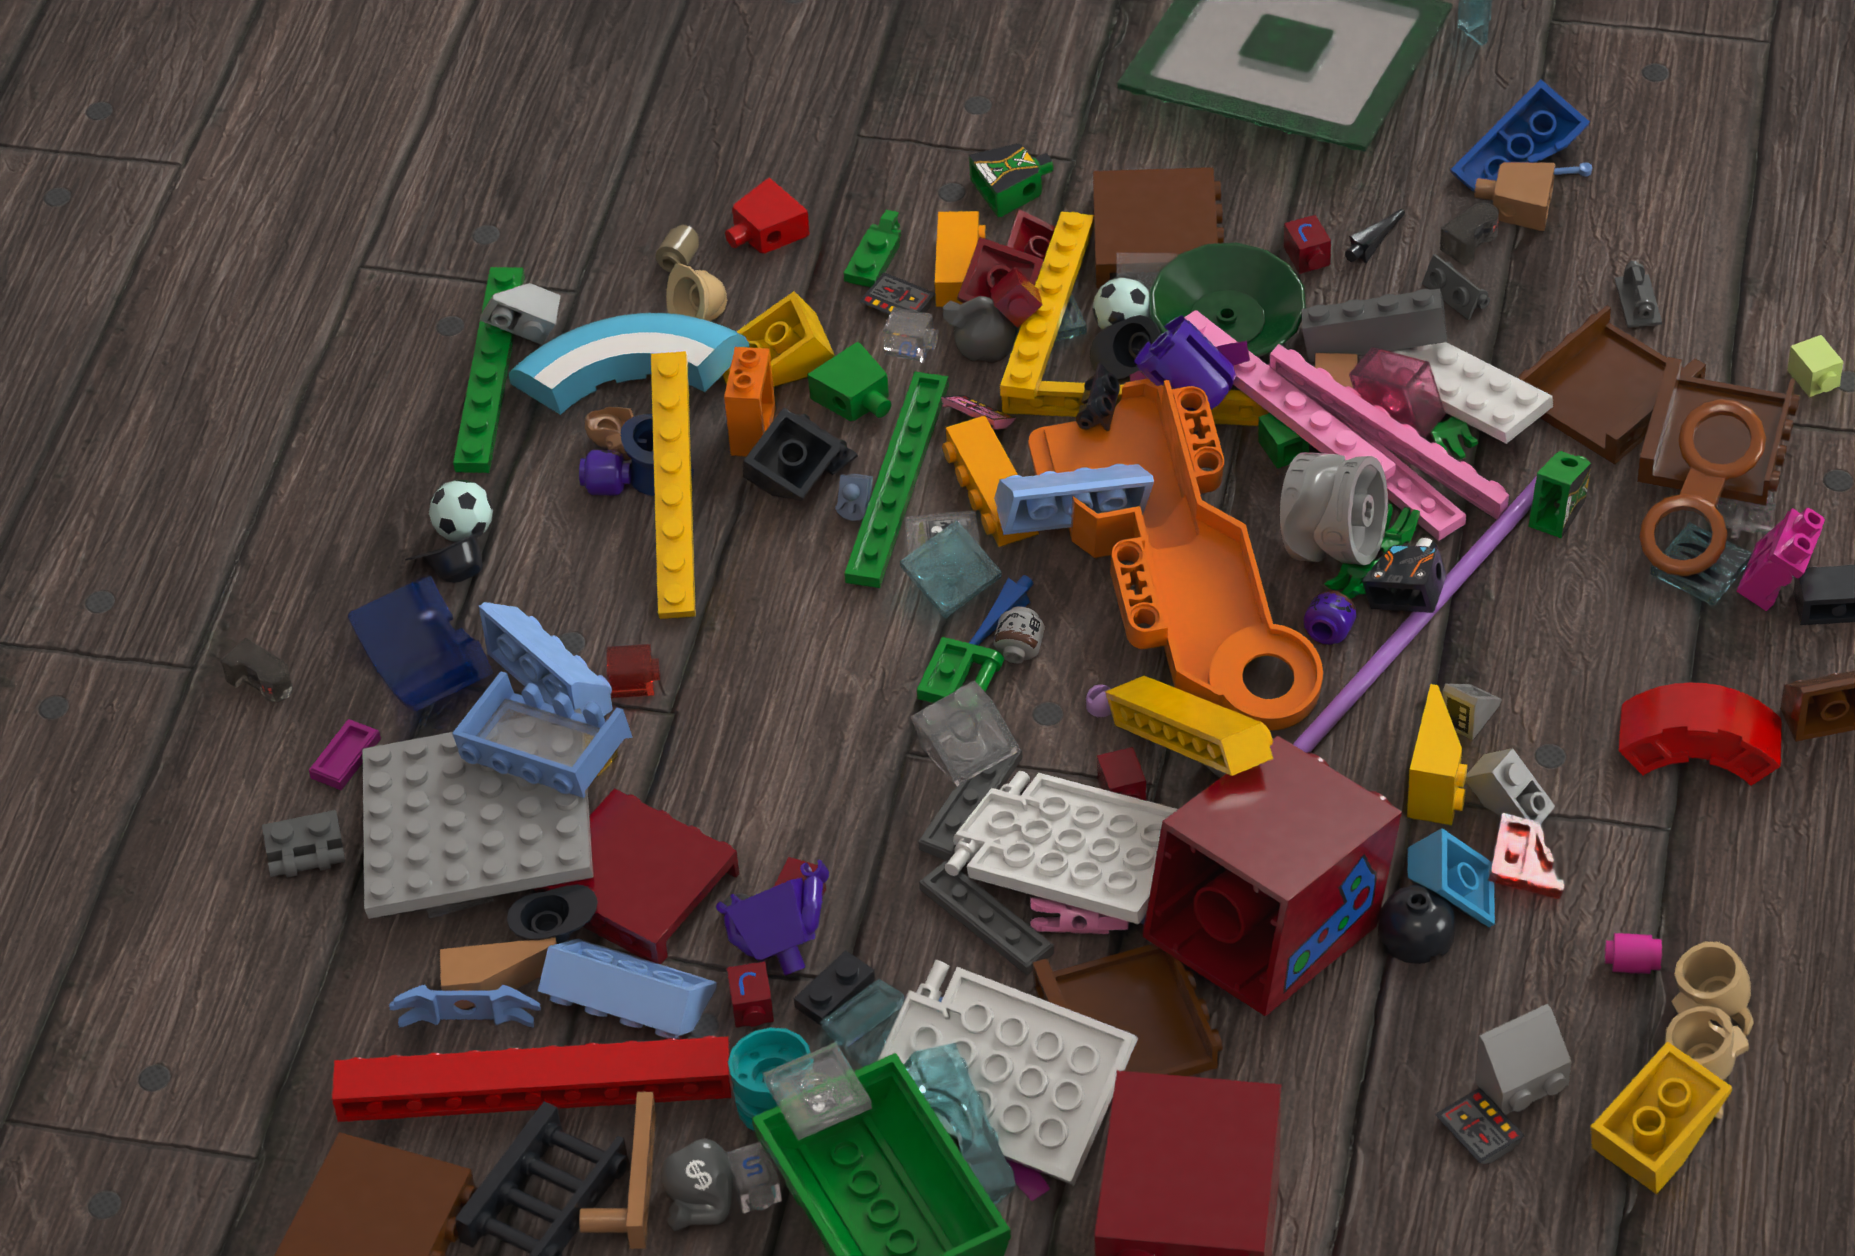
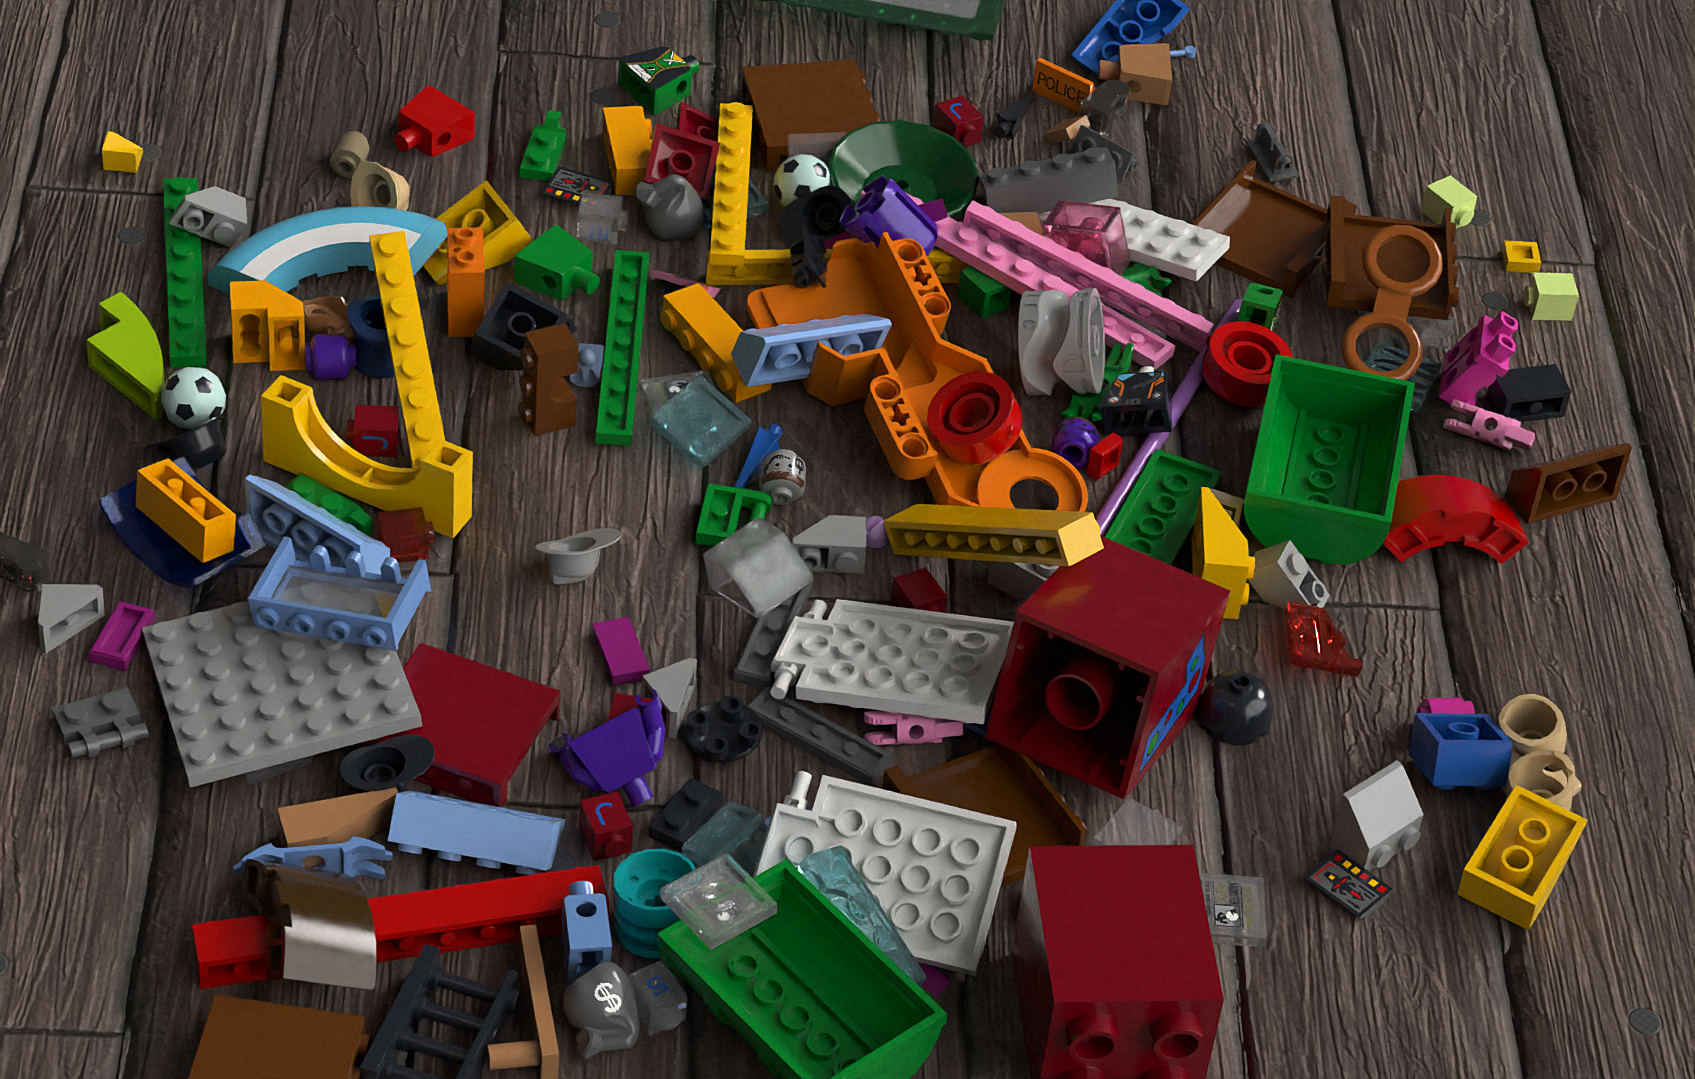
camera: 20 degrees left, 5 degrees down
dark red brick [990,267,1043,328] -> none
dark azure slope [1407,828,1495,927] -> none
none -> light grey slope [38,584,105,654]
none -> lime slope [87,292,164,420]
none -> yellow slope [102,131,143,173]
none -> light orange brick [136,459,236,563]
none -> light orange piece [230,280,306,371]
none -> dark brown panel [241,859,377,990]
none -> yellow arch [261,375,473,538]
none -> green hinge [285,473,373,536]
none -> dark red brick [346,405,399,457]
none -> reddish brown arch [519,323,579,436]
none -> light grey piece [535,528,622,584]
none -> medium blue torso [561,881,612,987]
none -> magenta tile [592,617,650,685]
none -> light grey slope [641,658,697,739]
none -> black dish [685,695,763,762]
none -> light grey slope [790,515,866,574]
none -> red piece [927,371,1022,465]
none -> orange panel [1032,58,1104,116]
none -> medium nougat tile [1044,115,1090,144]
none -> red tile [1086,432,1123,481]
none -> clear piece [1093,798,1184,846]
none -> green plate [1105,449,1222,566]
none -> clear tile [1199,873,1267,947]
none -> red piece [1202,321,1293,408]
none -> green container [1244,354,1415,565]
none -> blue brick [1409,713,1513,790]
none -> bright pink hinge [1443,399,1535,451]

